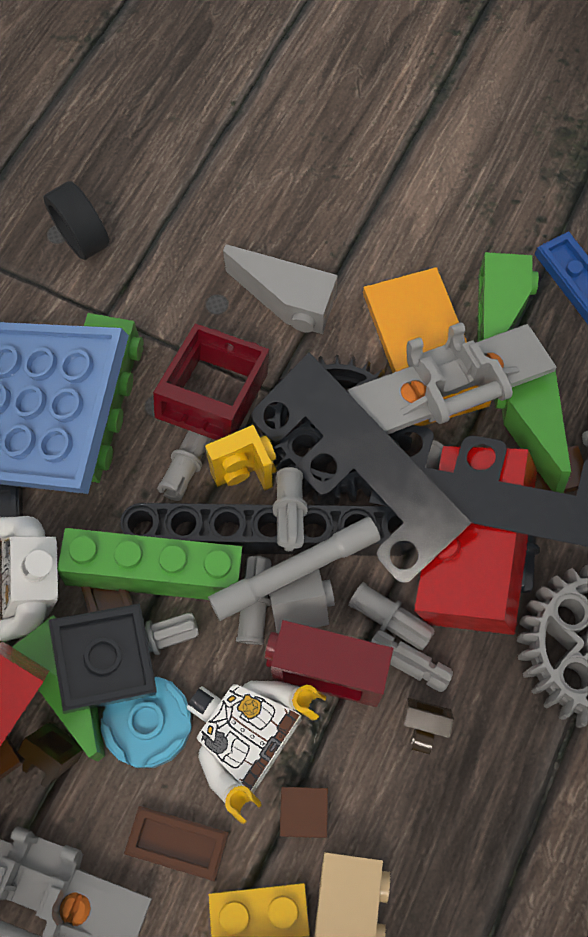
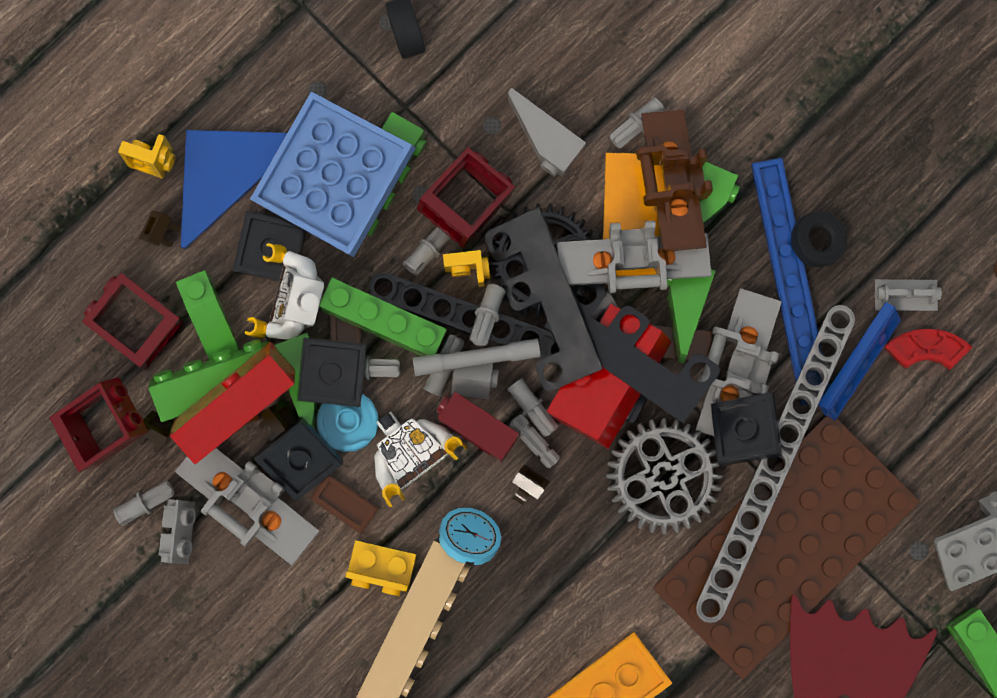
camera: 20 degrees right, 15 degrees up
reddish brown tile [280,787,328,838] -> none
none -> black tile [254,416,343,501]
none -> medium azure tile [438,508,501,565]
none -> light grey axle [609,97,666,149]
none -> reddish brown piece [636,110,713,252]

